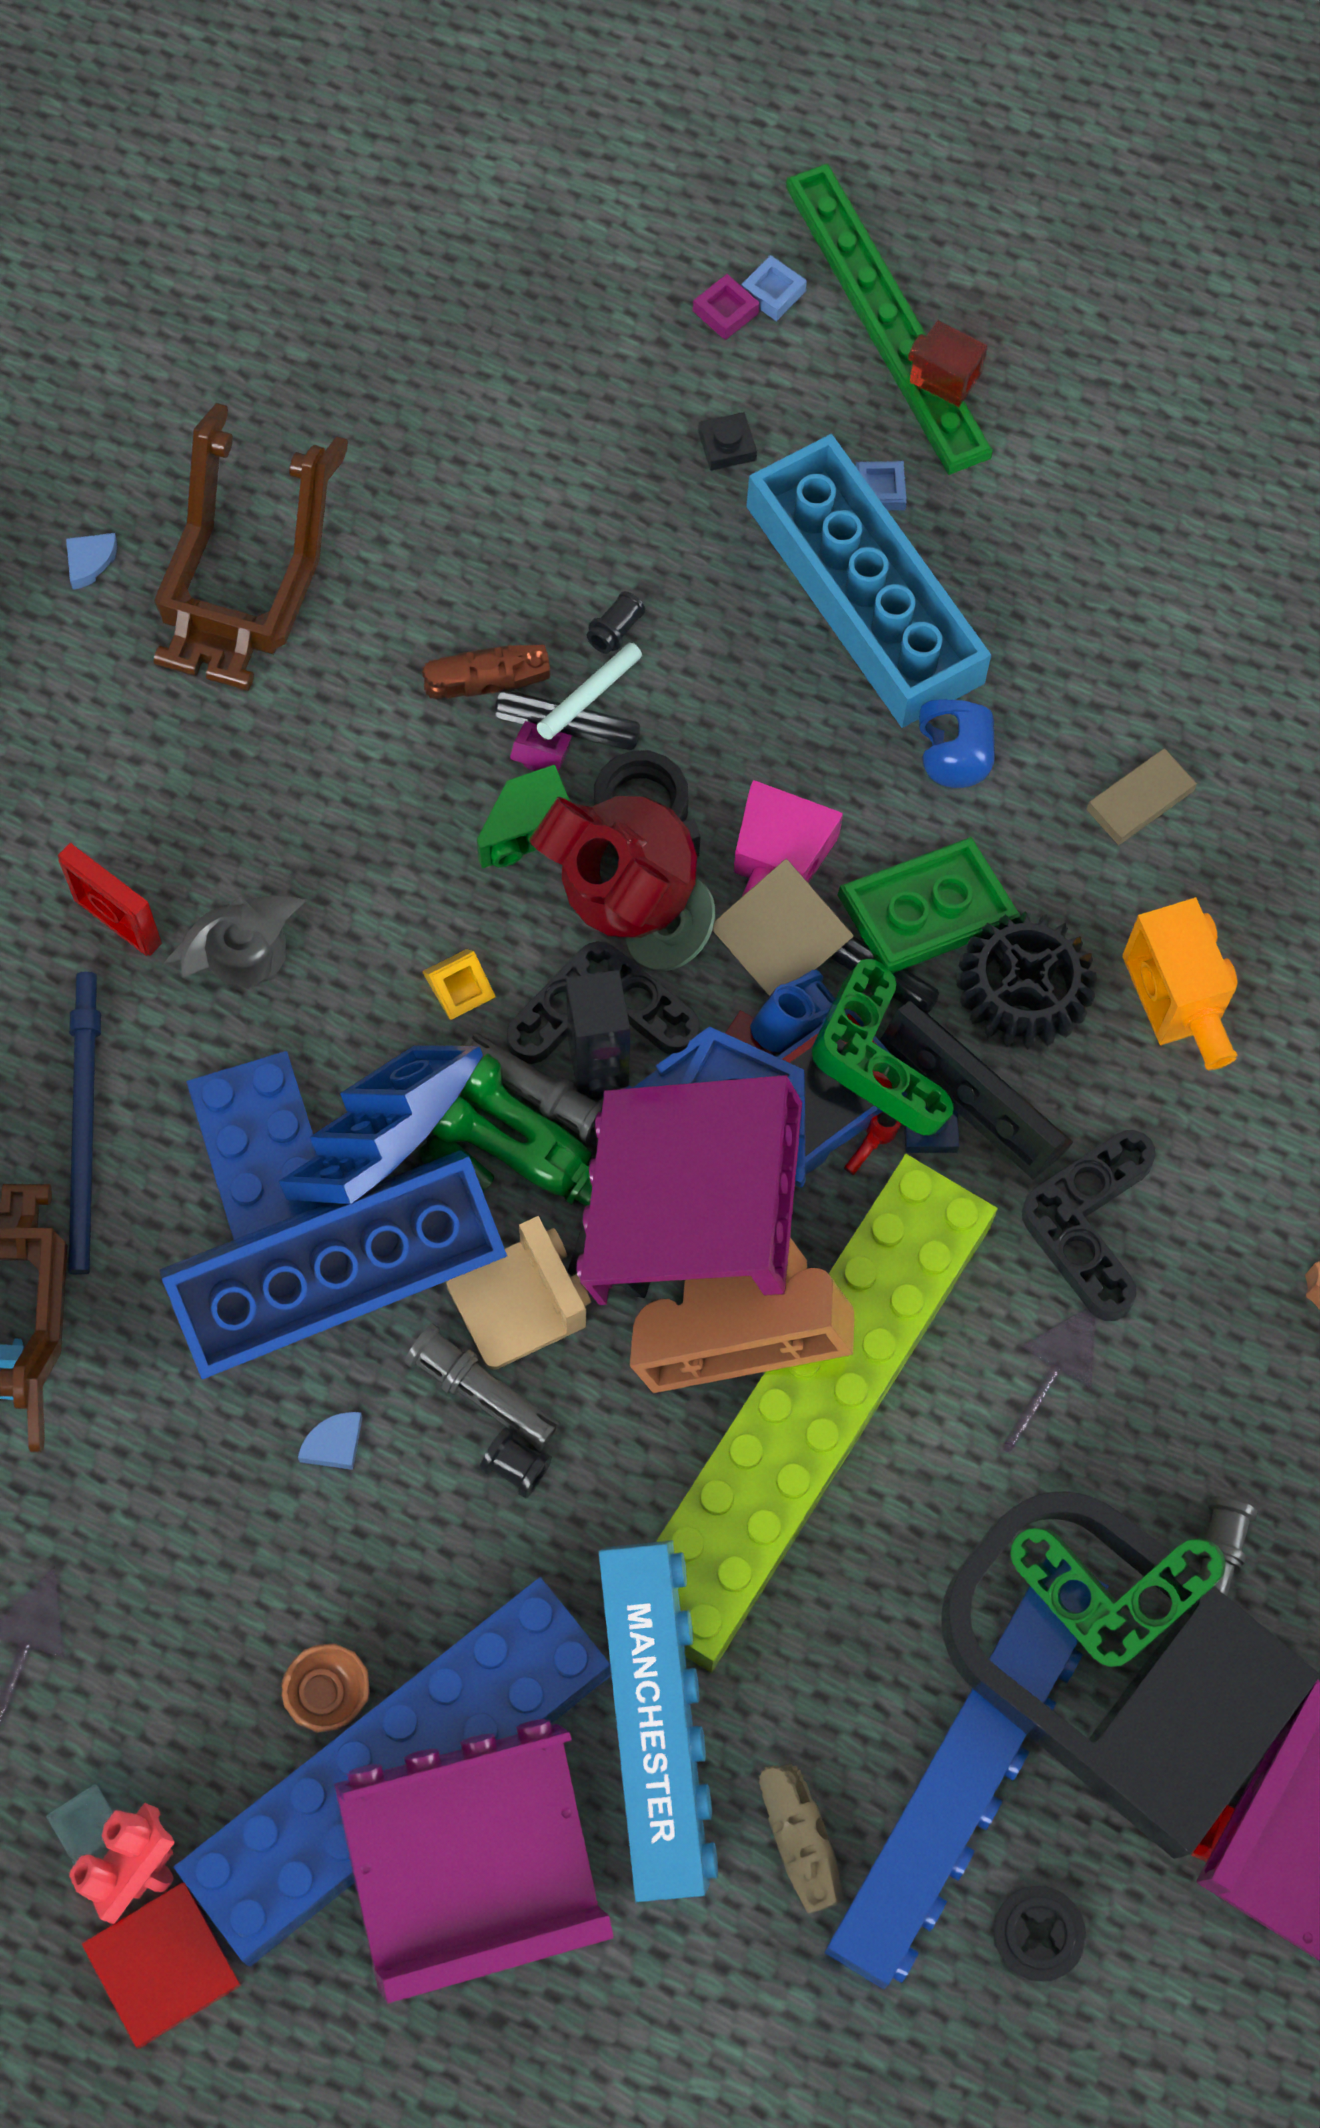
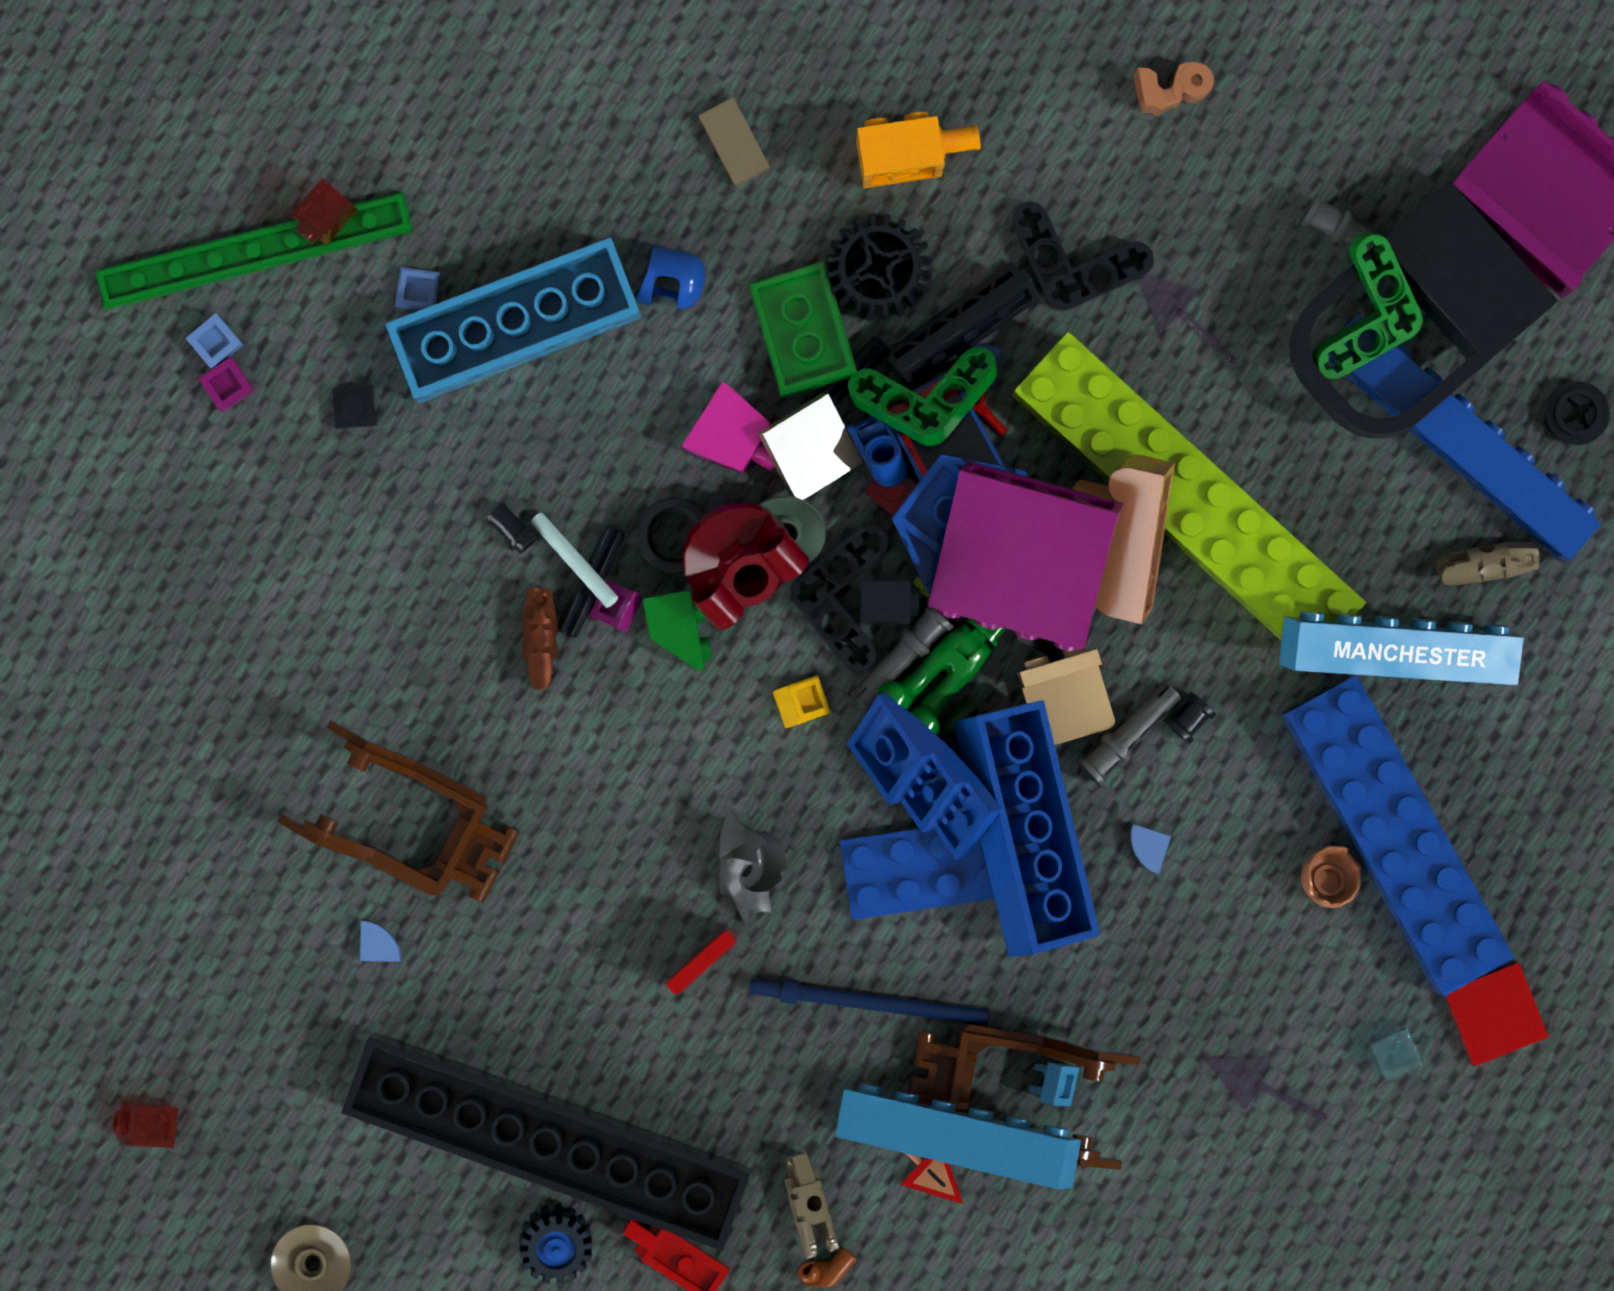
camera: 75 degrees left, 20 degrees up
coral hips [69,1803,175,1924] -> none
magenta panel [334,1719,614,2004] -> none

